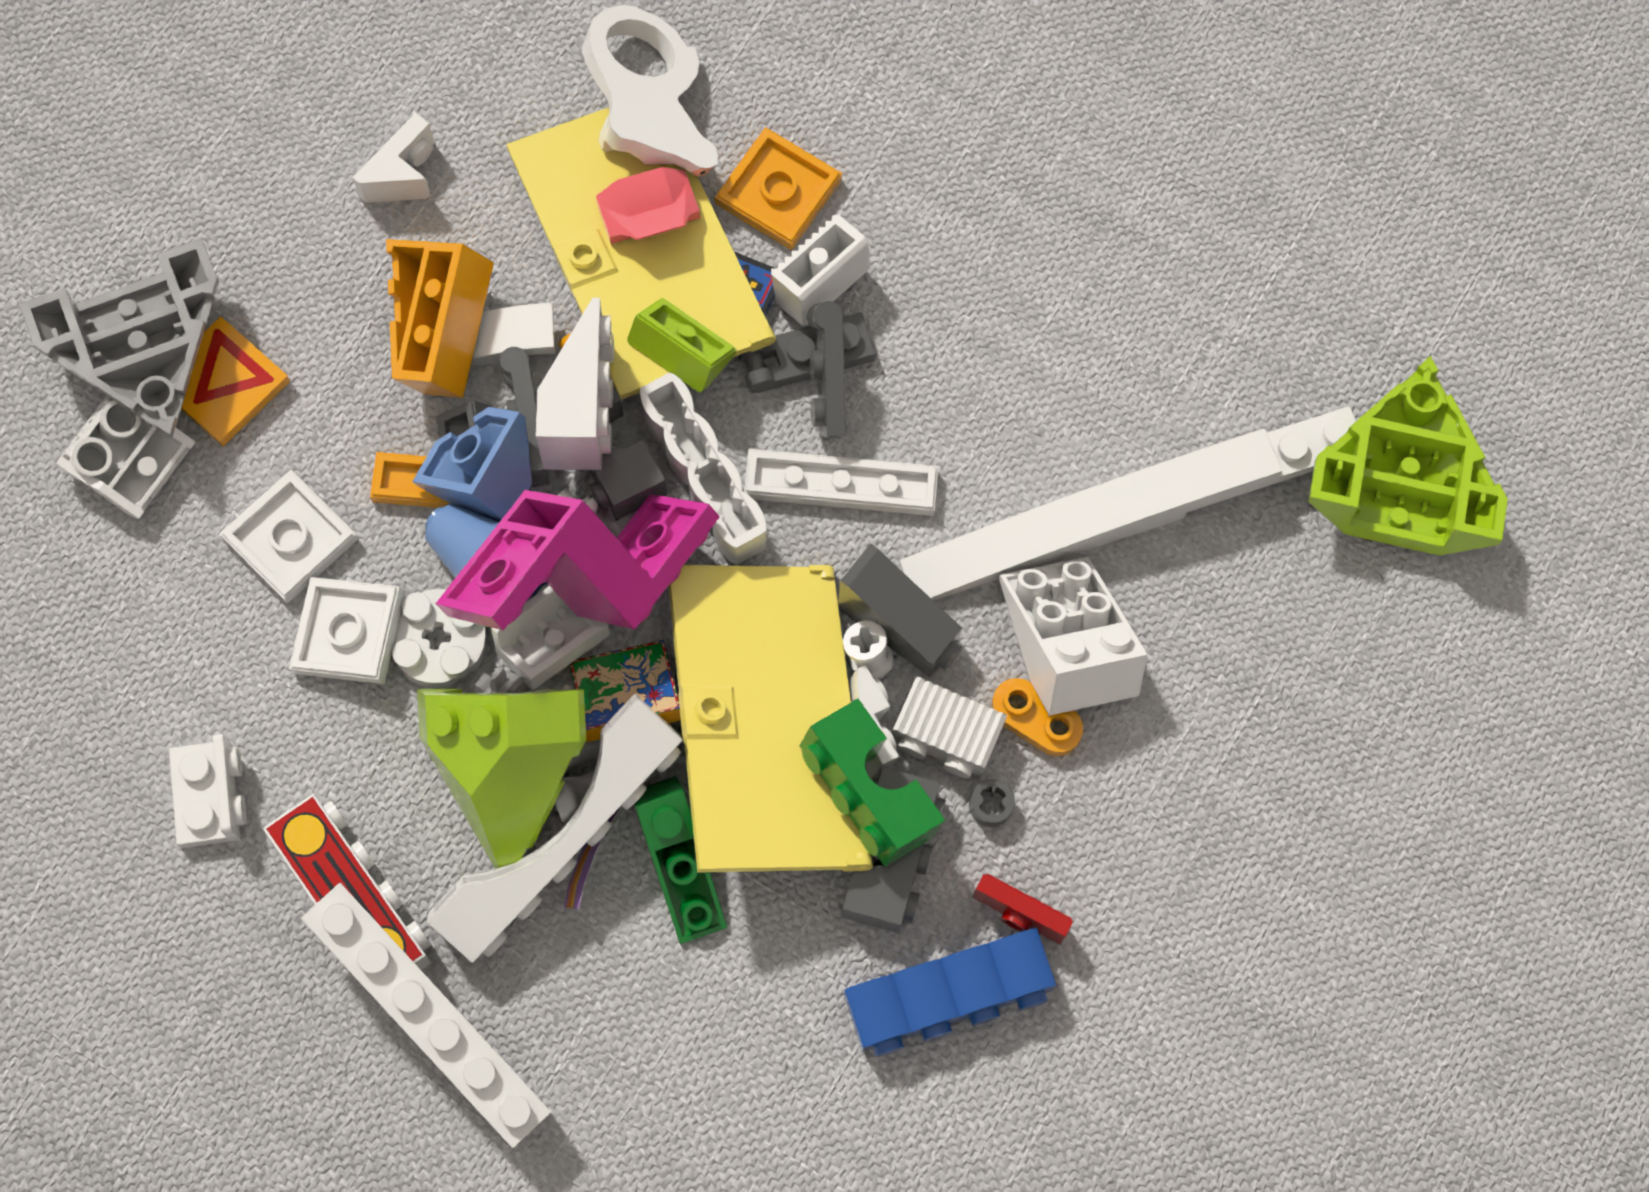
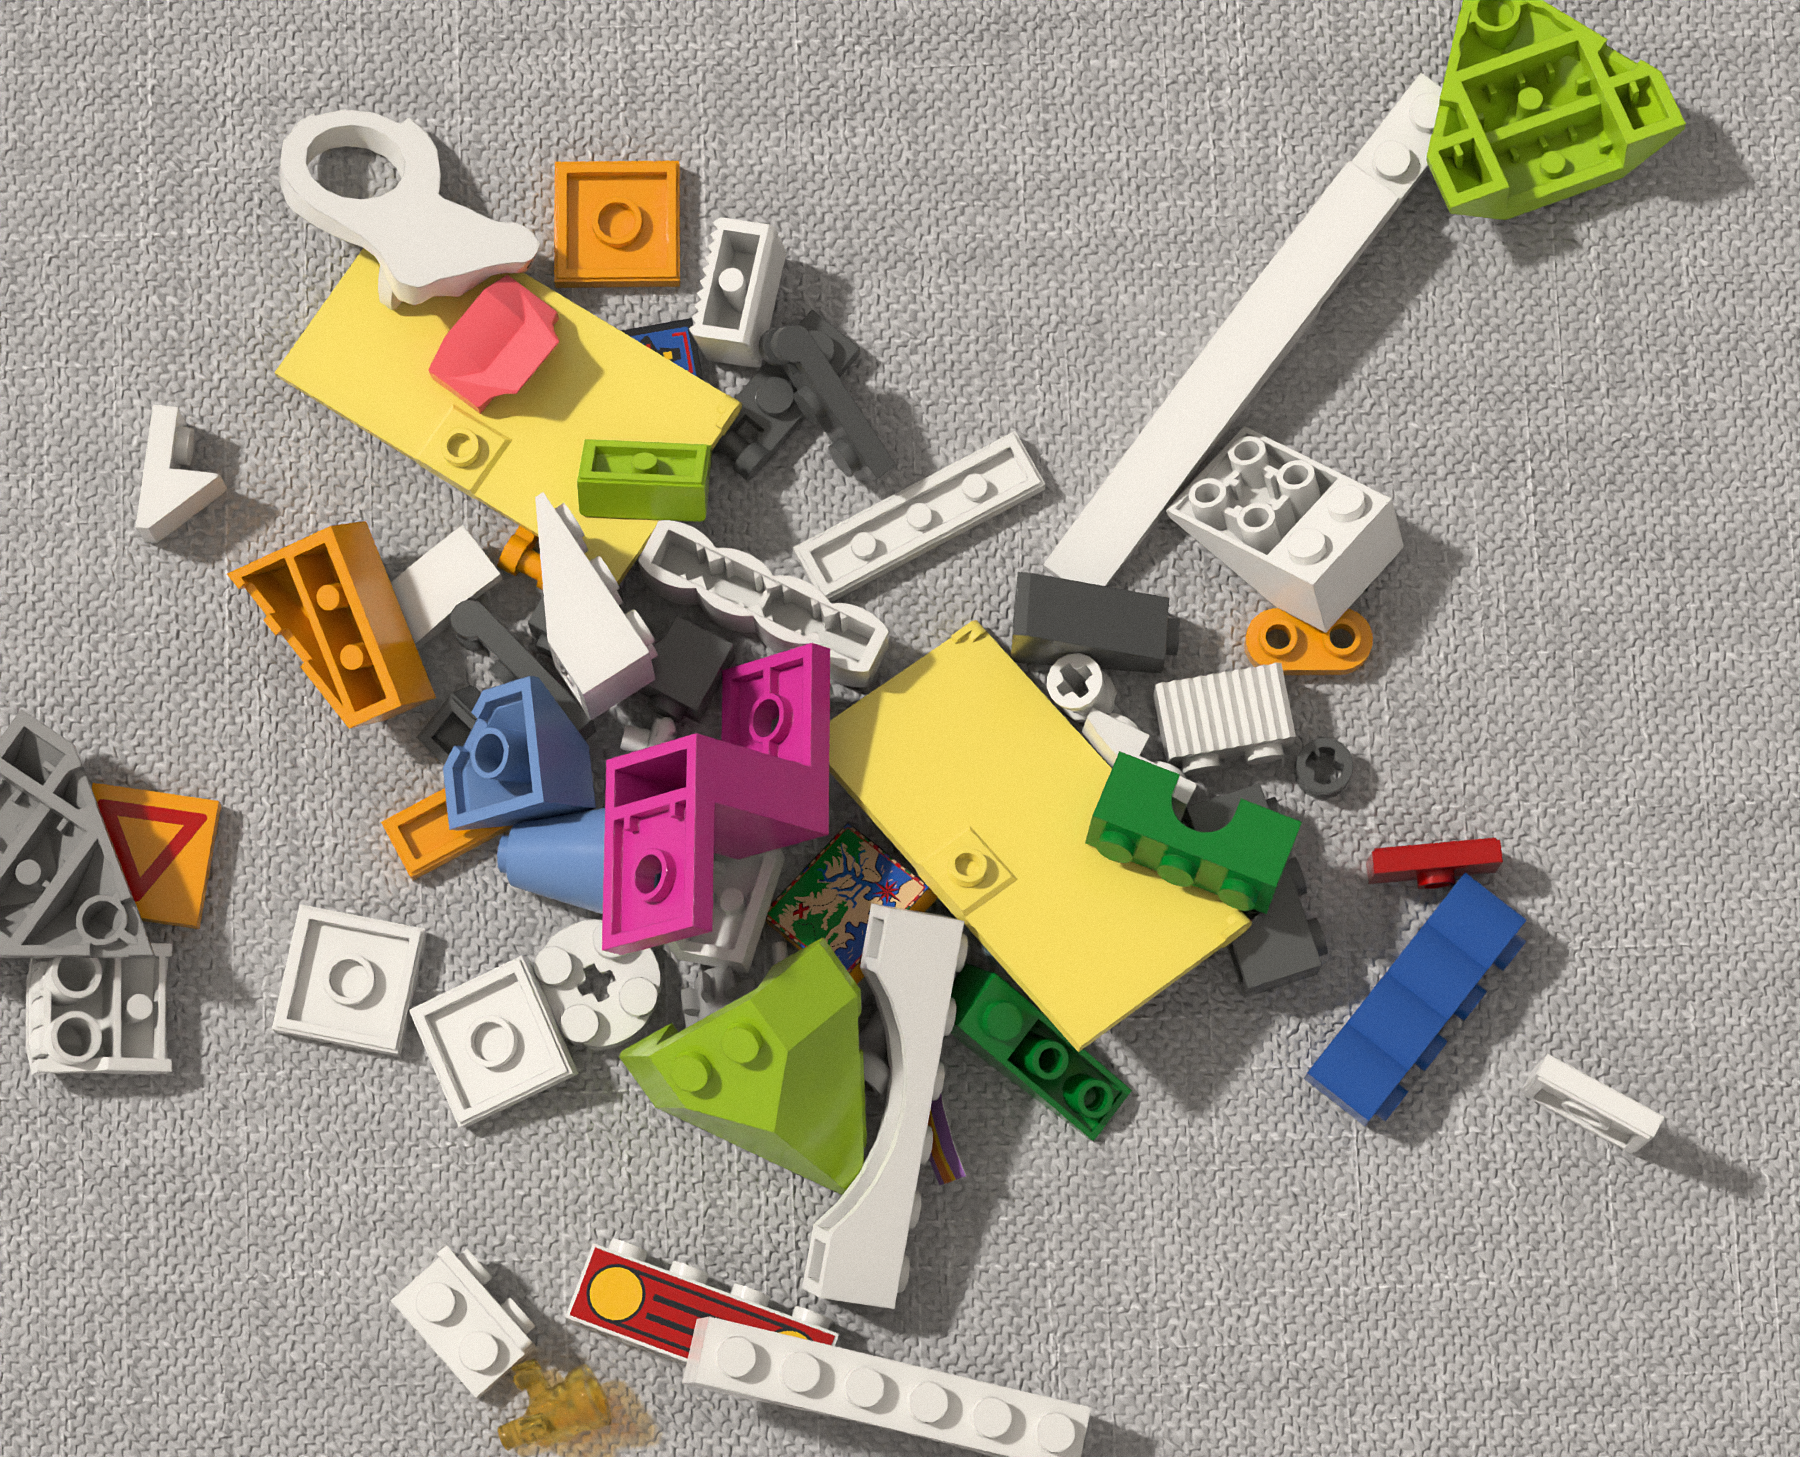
camera: 30 degrees left, 5 degrees up
none -> clear yellow piece [498,1359,612,1451]
none -> white tile [1521,1053,1664,1154]

